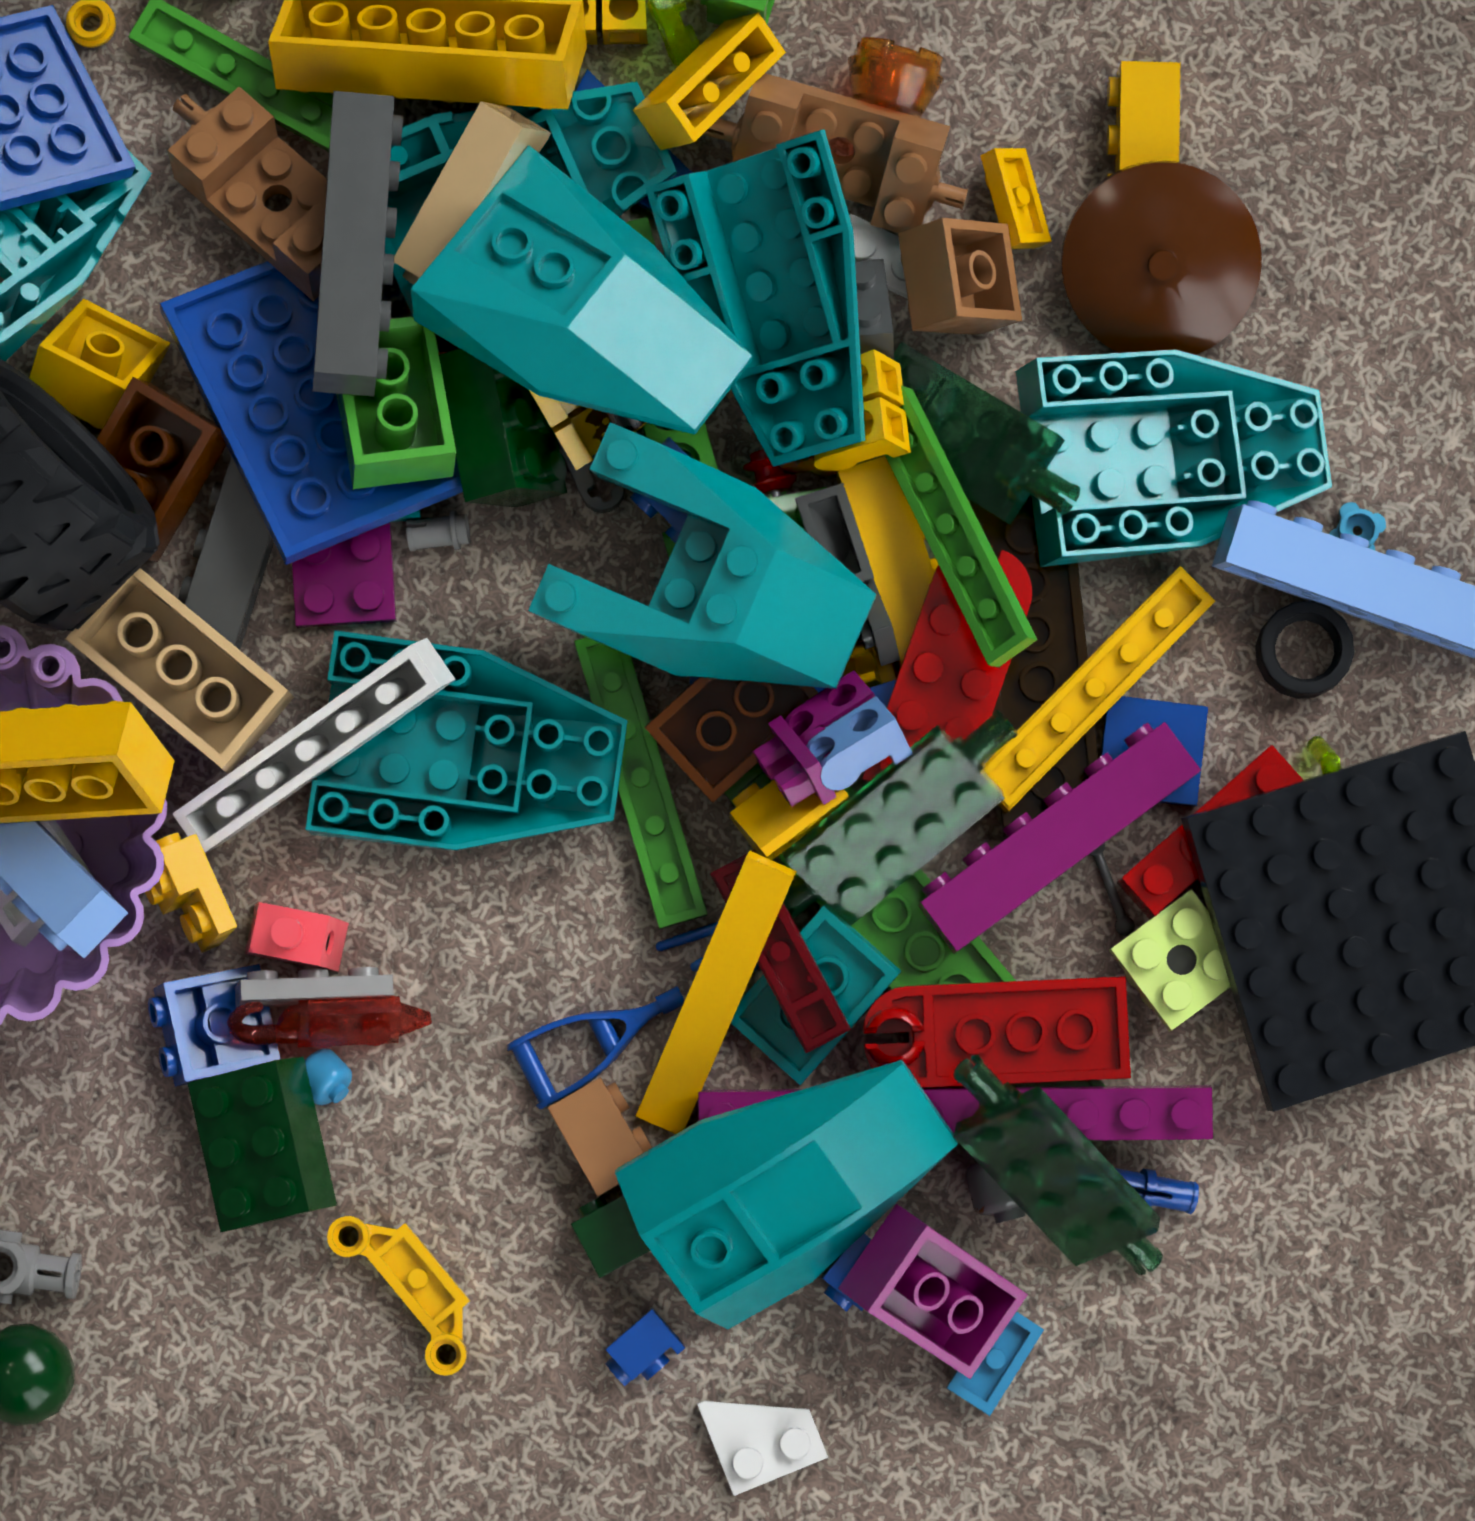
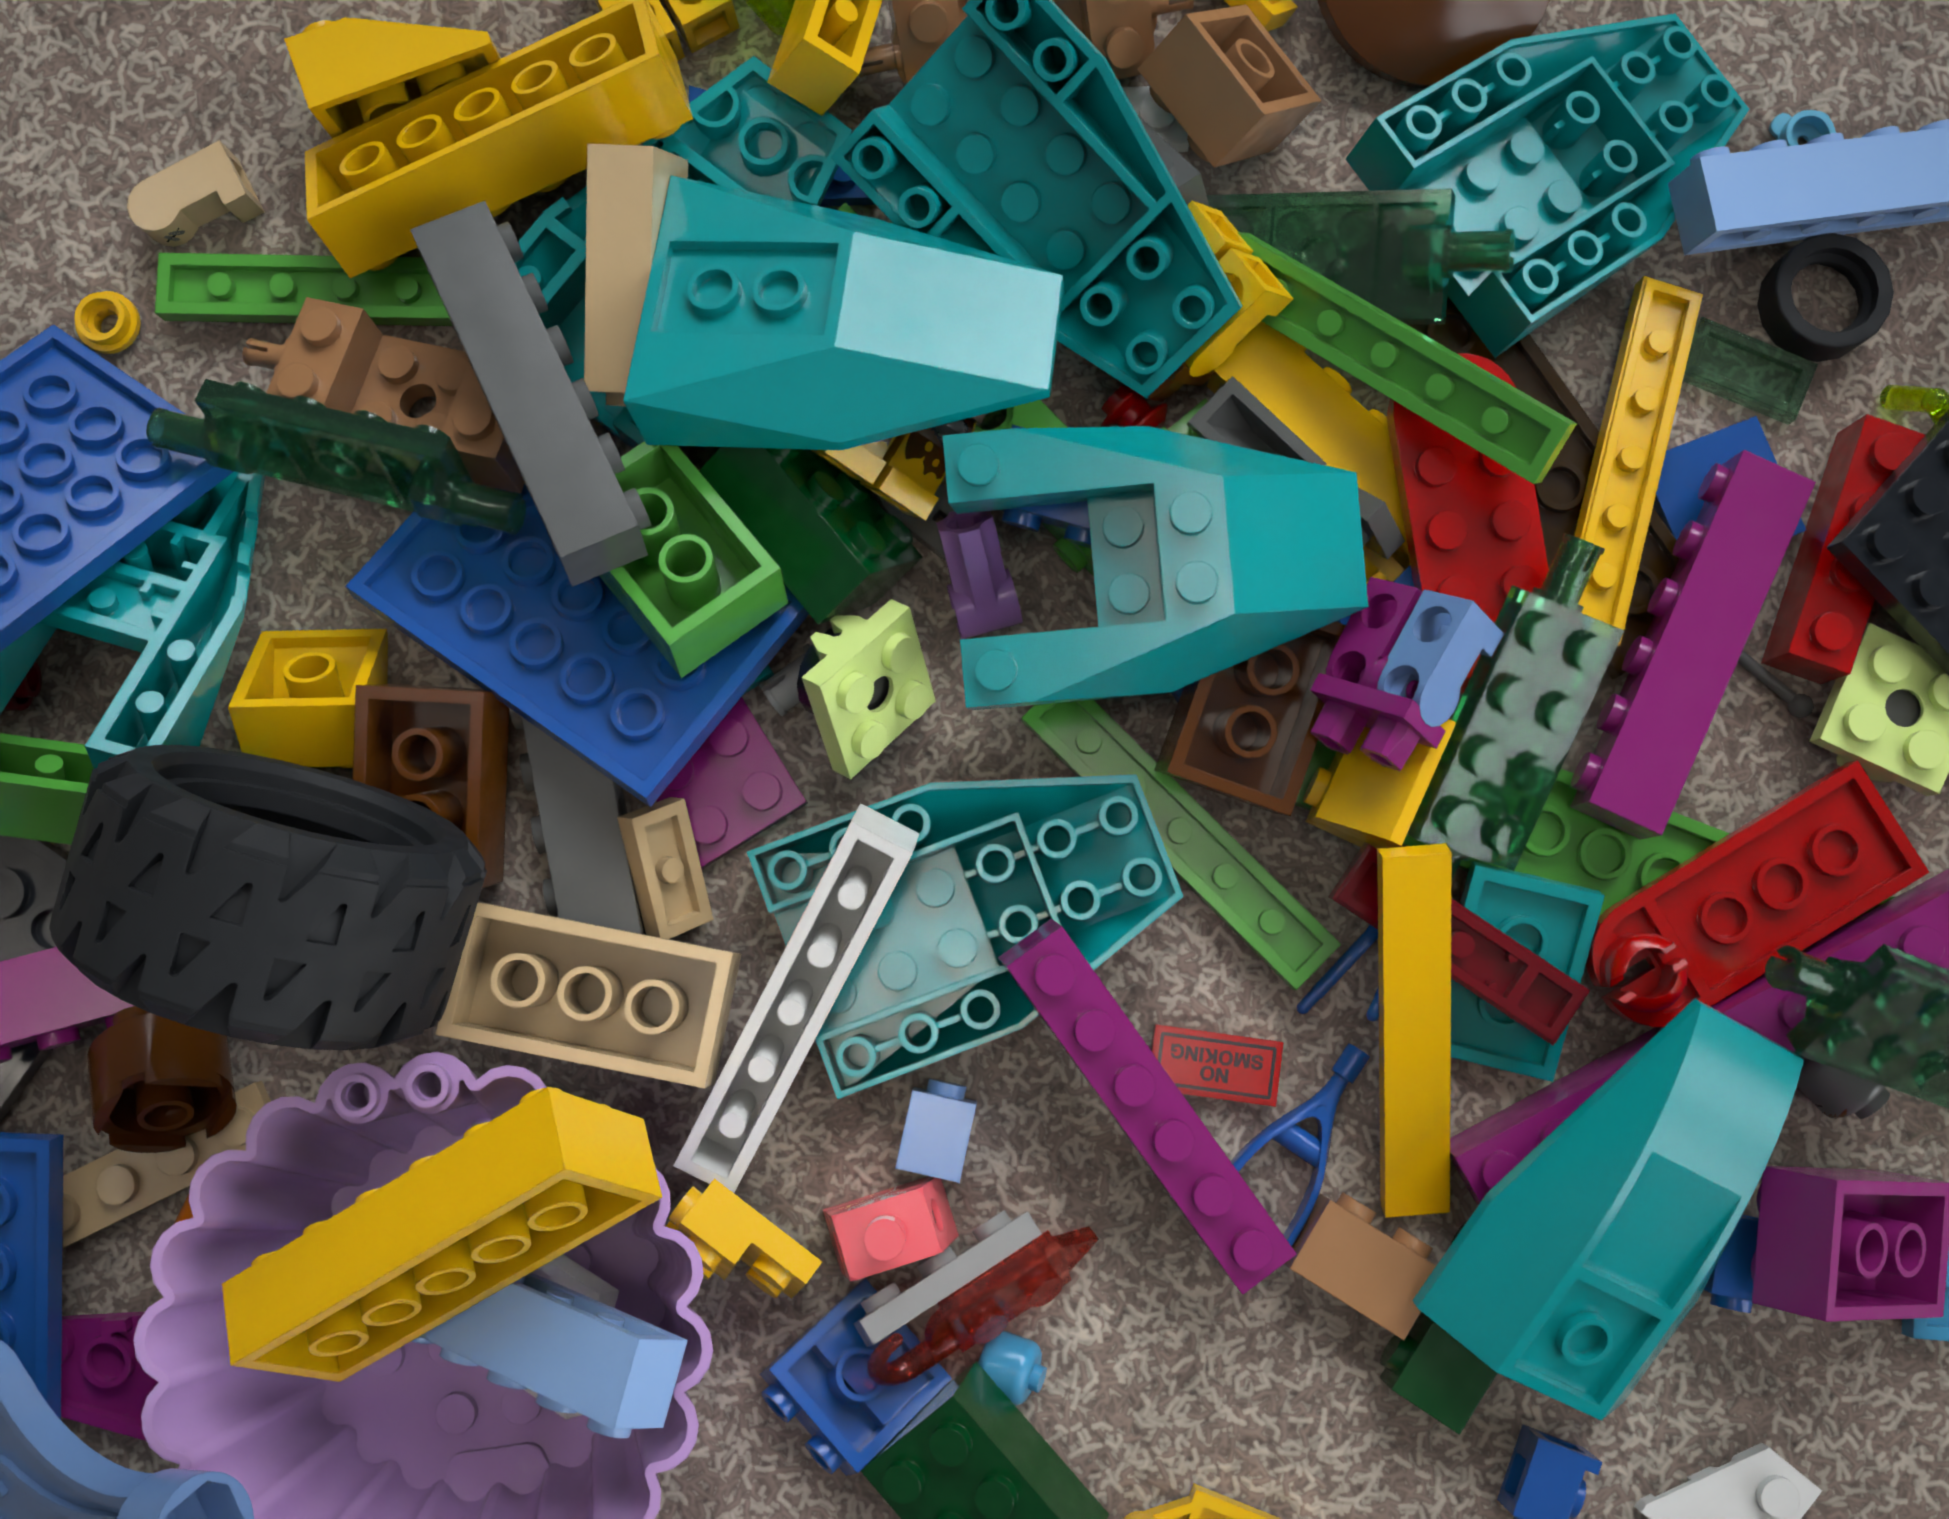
camera: 25 degrees left, 0 degrees up
none -> clear green plate [146,379,526,535]
none -> tan plate [617,797,714,939]
none -> yellowish green piece [797,599,936,780]
none -> medium blue brick [895,1078,977,1183]
none -> medium lavender piece [936,511,1023,639]
none -> magenta brick [998,919,1297,1295]
none -> red tile [1151,1024,1284,1107]
none -> clear green tile [1683,317,1818,425]

